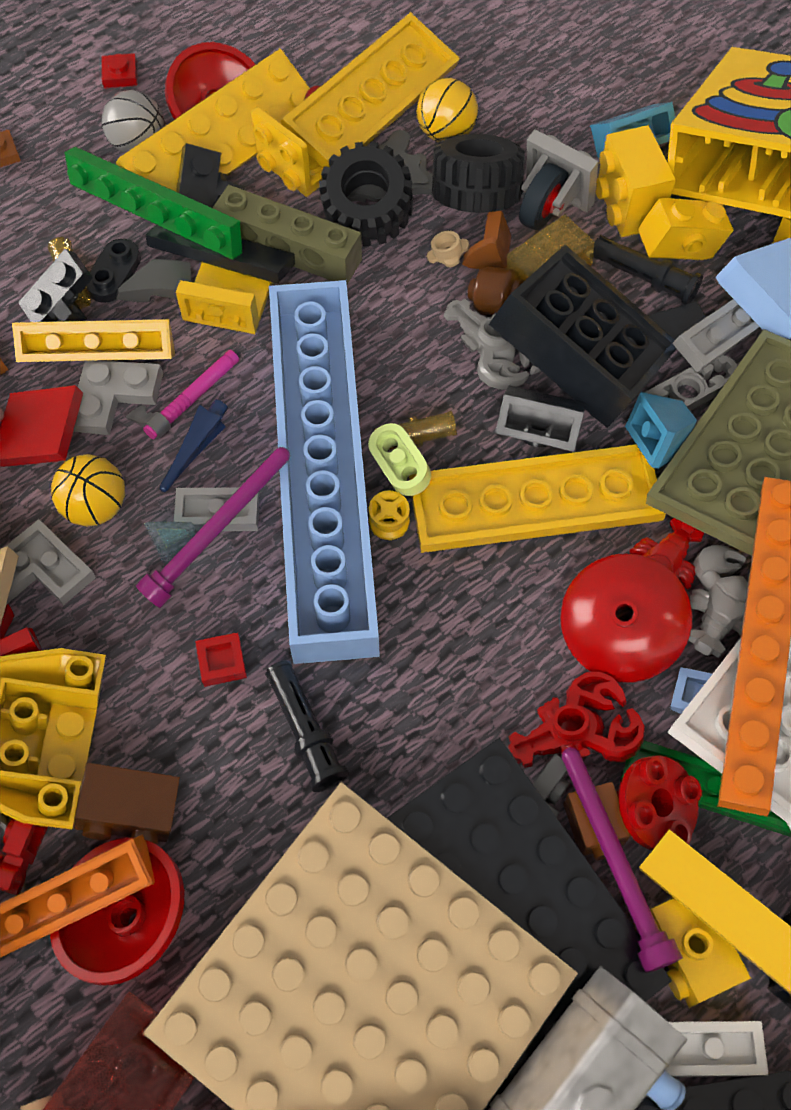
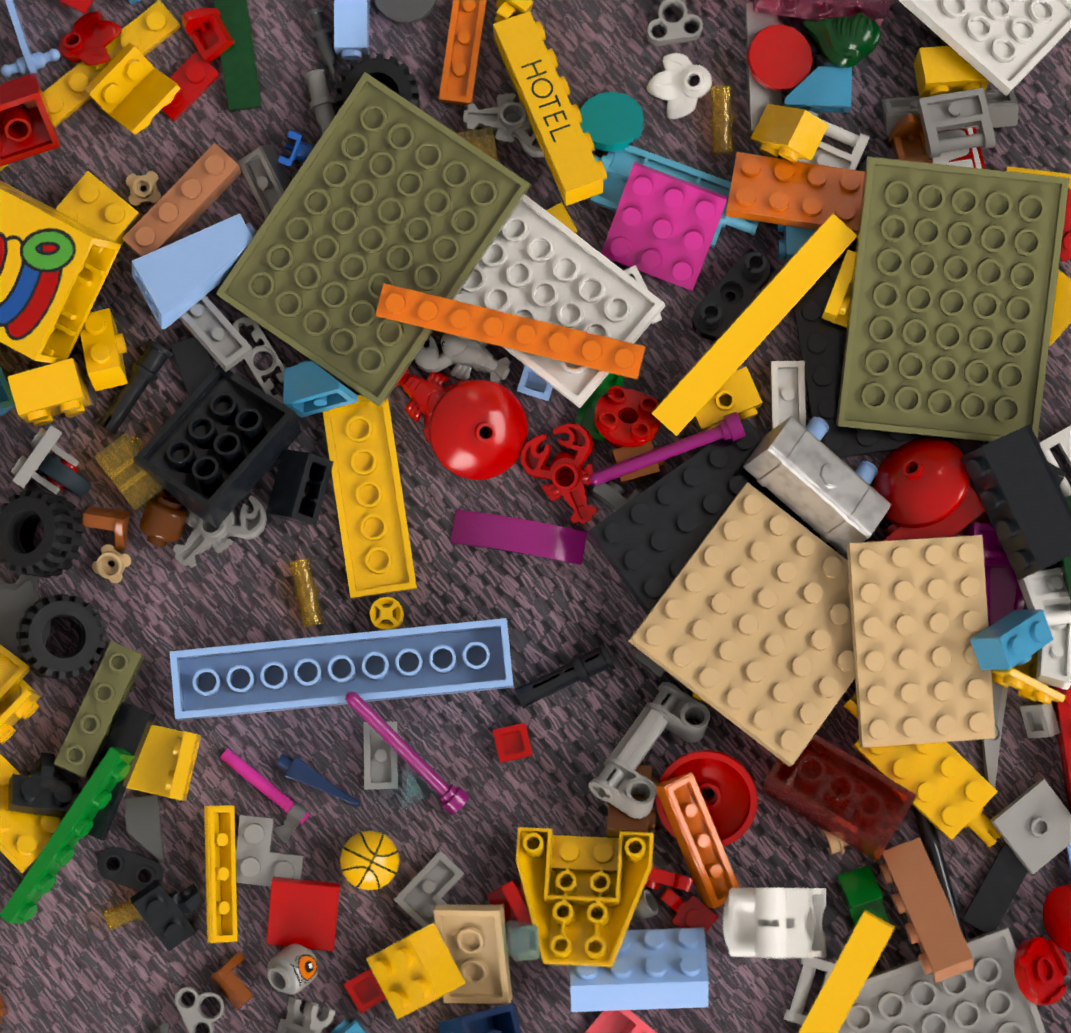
camera: 90 degrees left, 20 degrees up
yellowish green plate [368,423,431,496] -> none
none -> magenta slope [450,510,587,565]
none -> light grey piece [588,682,710,819]

